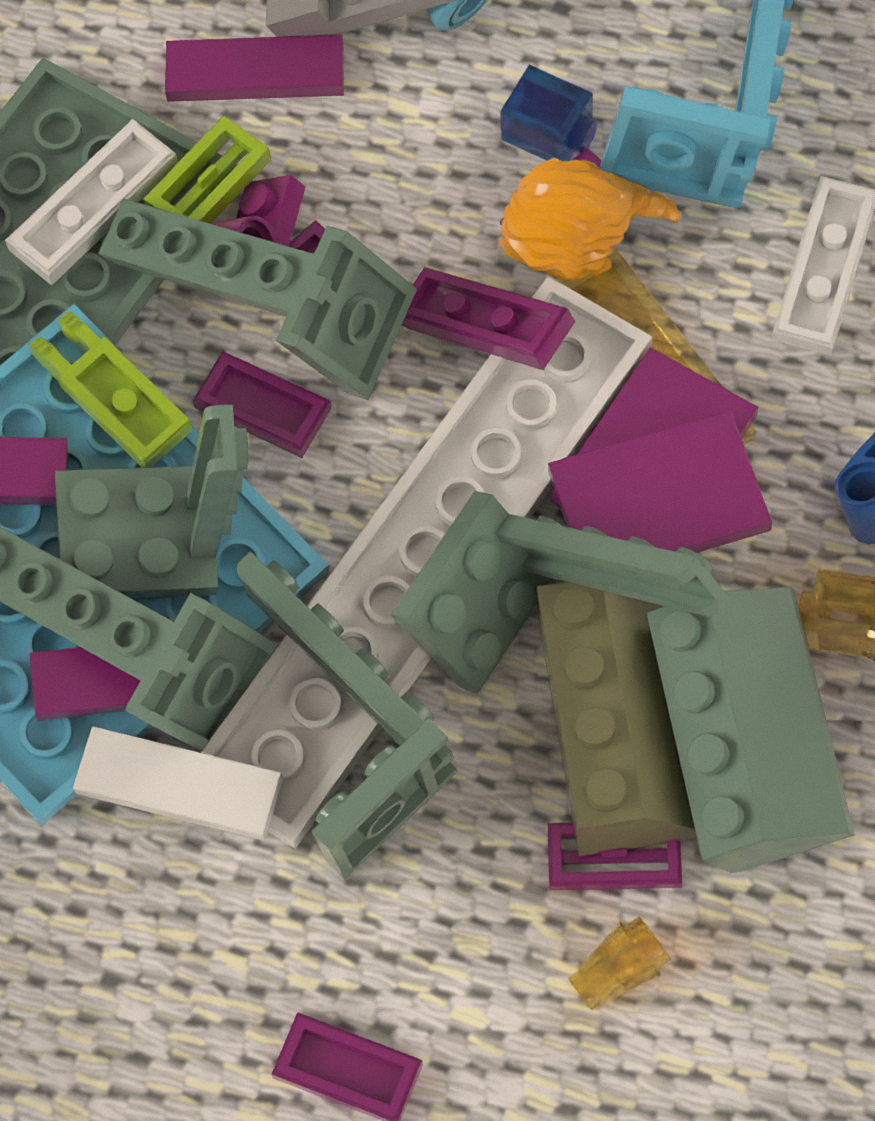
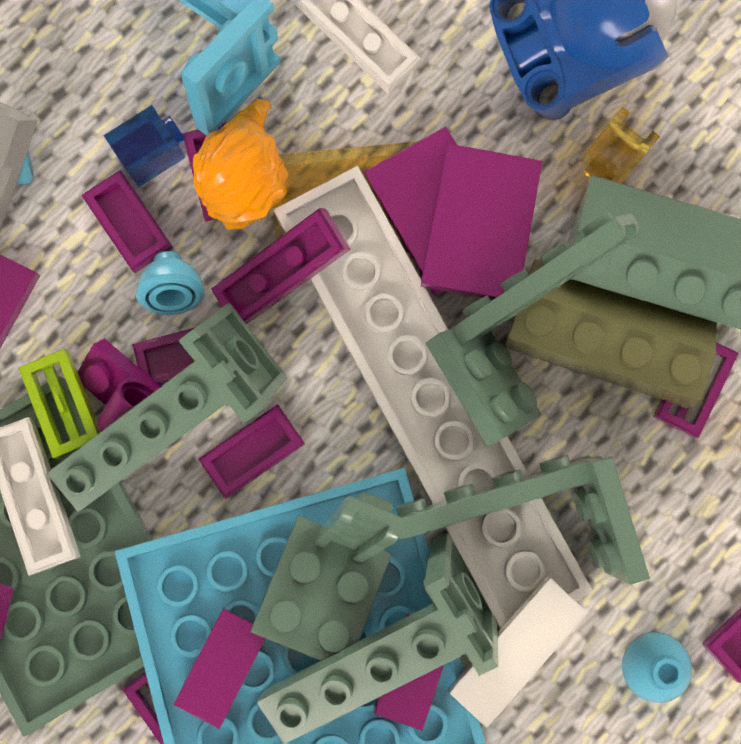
camera: 70 degrees left, 15 degrees up
lime hinge [29,311,193,468] -> none
none -> magenta tile [81,170,174,274]
none -> medium azure brick [136,251,204,315]
none -> medium azure brick [622,632,692,703]

